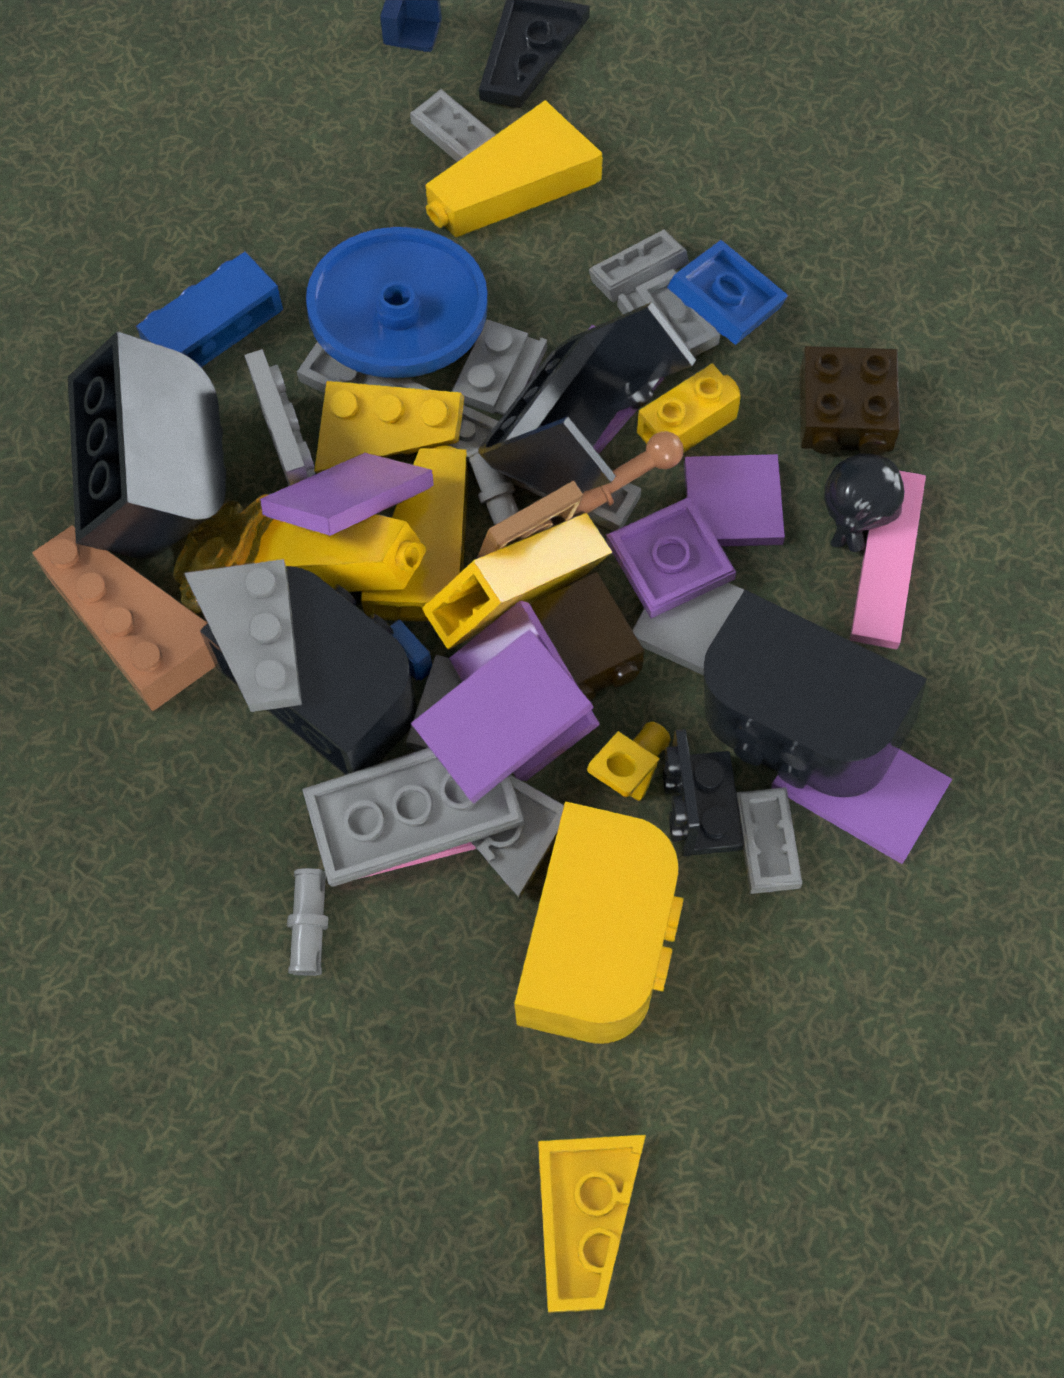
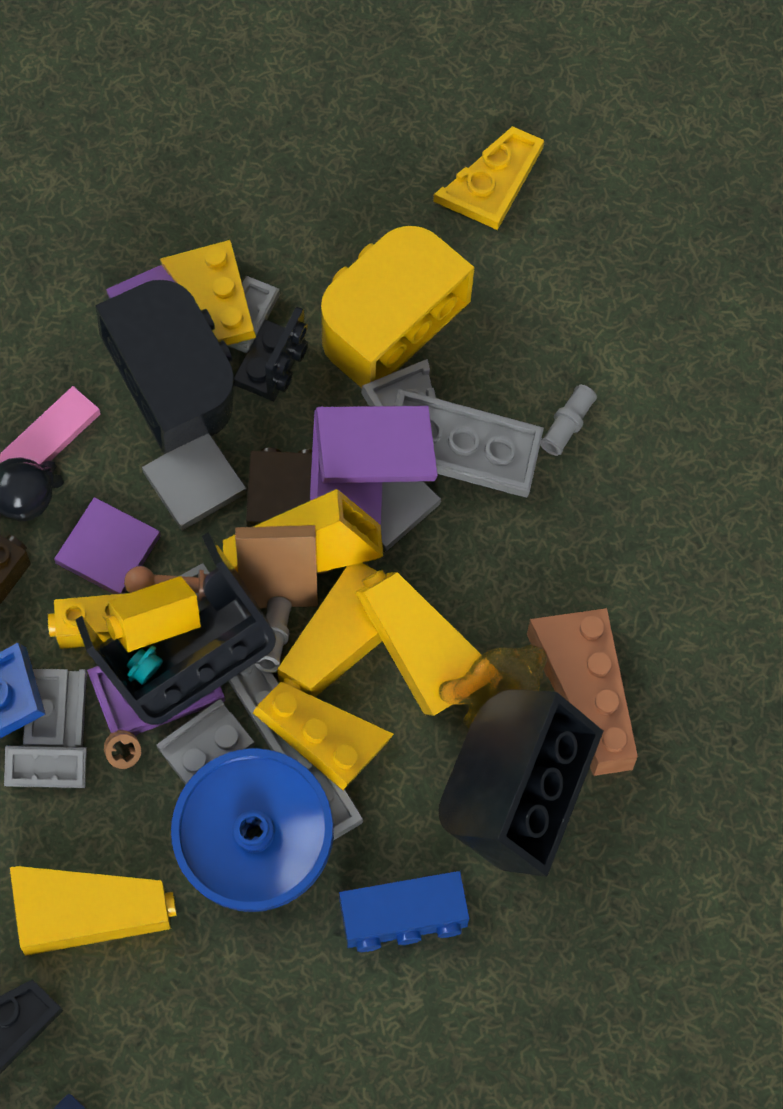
camera: 155 degrees left, 0 degrees up
light grey wing [184,559,302,712] -> none
black brick [200,566,416,775] -> none
light grey plate [245,349,315,486] -> none
medium lavender tile [260,453,434,536] -> none
blue tile [390,619,432,681] -> none
light grey plate [410,89,496,162] -> none
yellow bracket [587,722,671,801] -> none
medium lavender tile [606,496,736,619] -> none
none -> medium nougat bush [104,730,141,769]
none -> yellow brick [106,576,201,652]
none -> teal plate [127,646,163,685]
none -> yellow wing [160,240,256,346]

